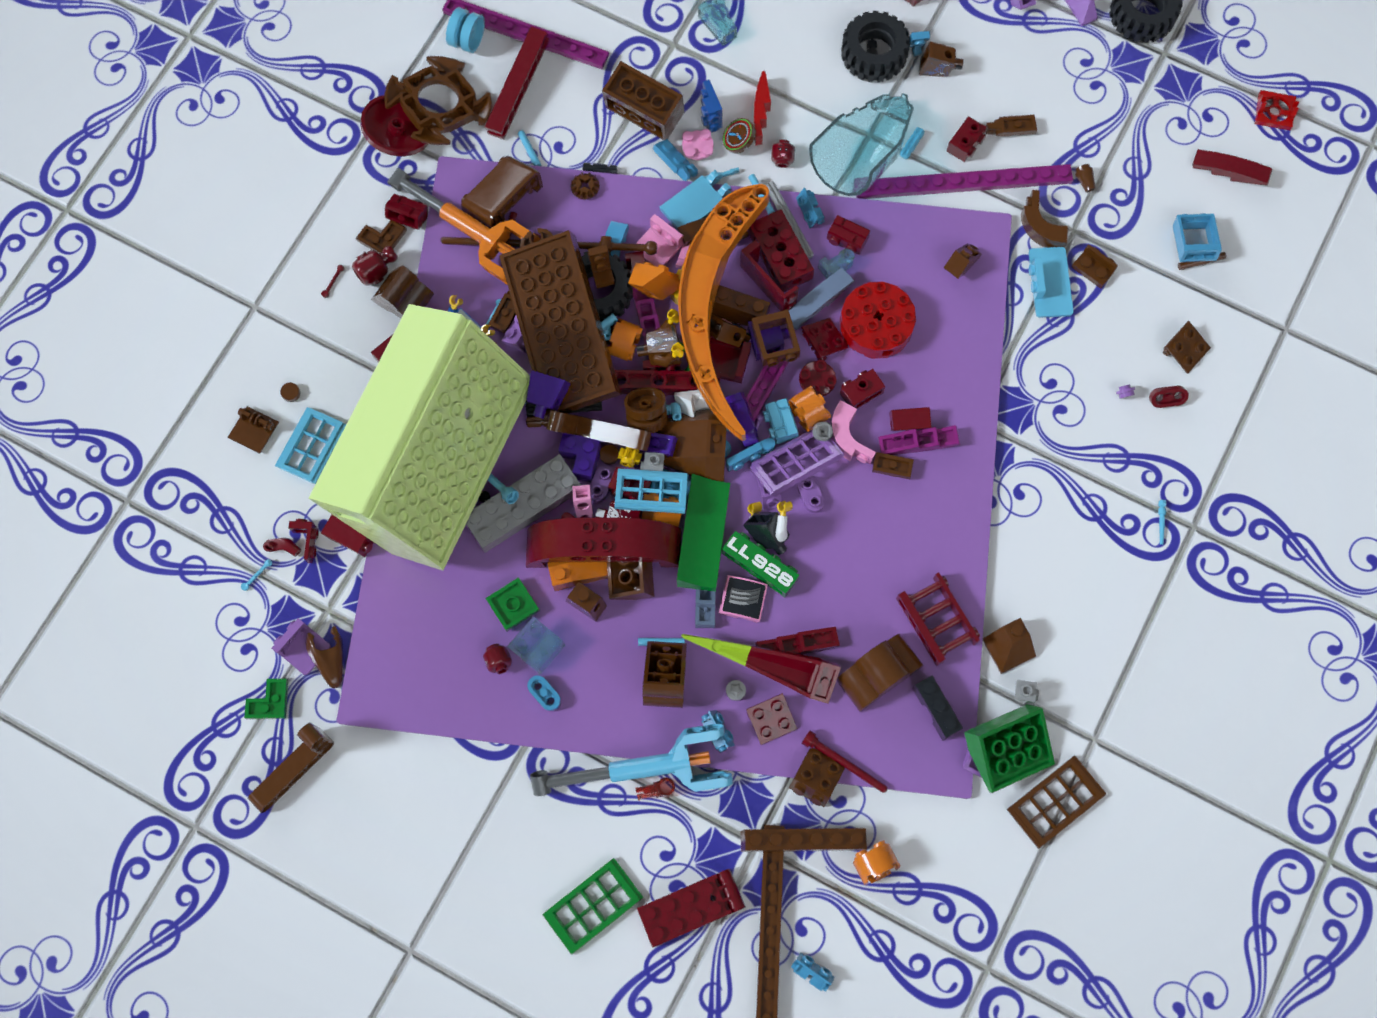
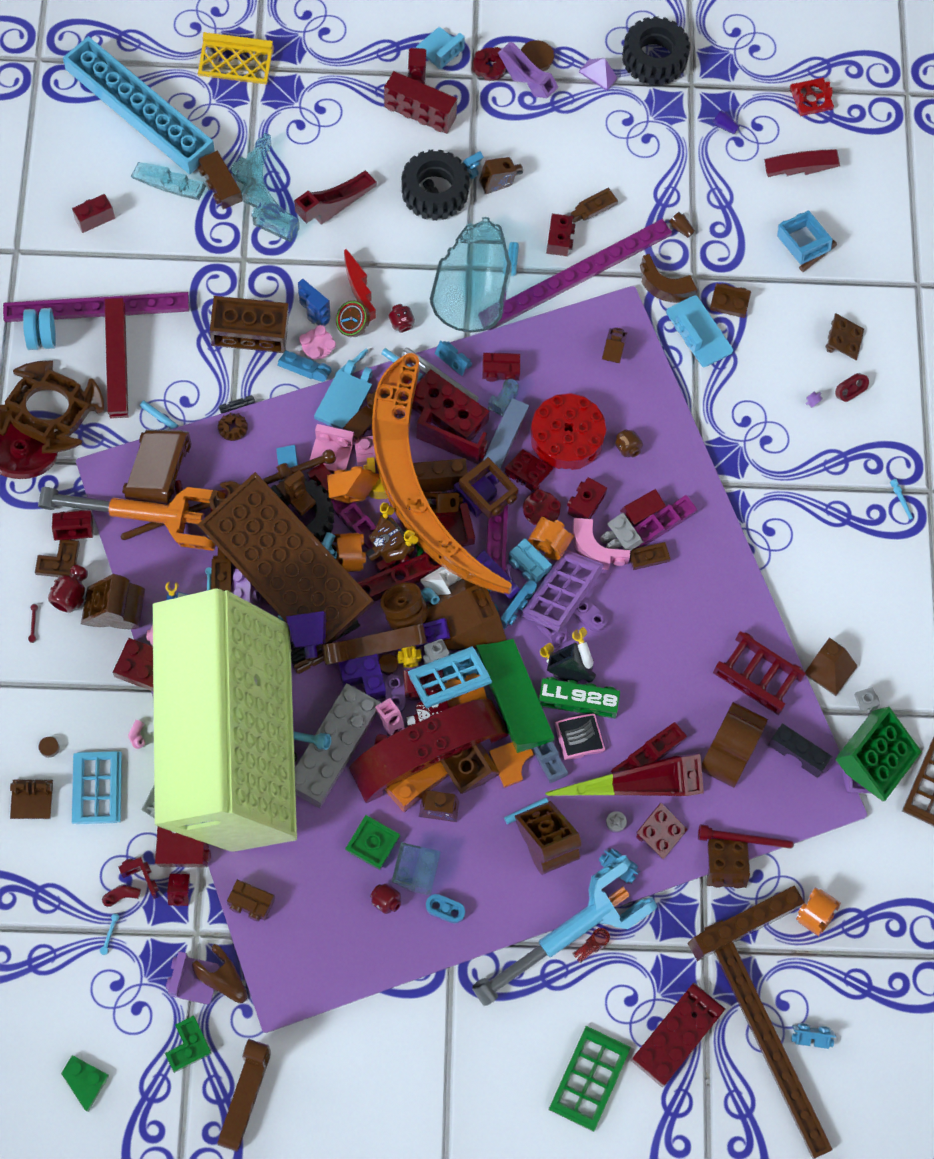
camera: 35 degrees left, 5 degrees down
light grey tile [813,422,833,441] -> none
none -> green wing [61,1055,109,1112]
none -> dark red bracket [167,874,190,906]
none -> reddish brown brick [227,879,275,922]
none -> dark red arch [294,170,377,225]
none -> orange tile [489,742,533,788]
none -> light grey hinge [600,513,643,551]
none -> reddish brown head [615,430,643,458]
none -> dark purple cone [713,110,740,135]

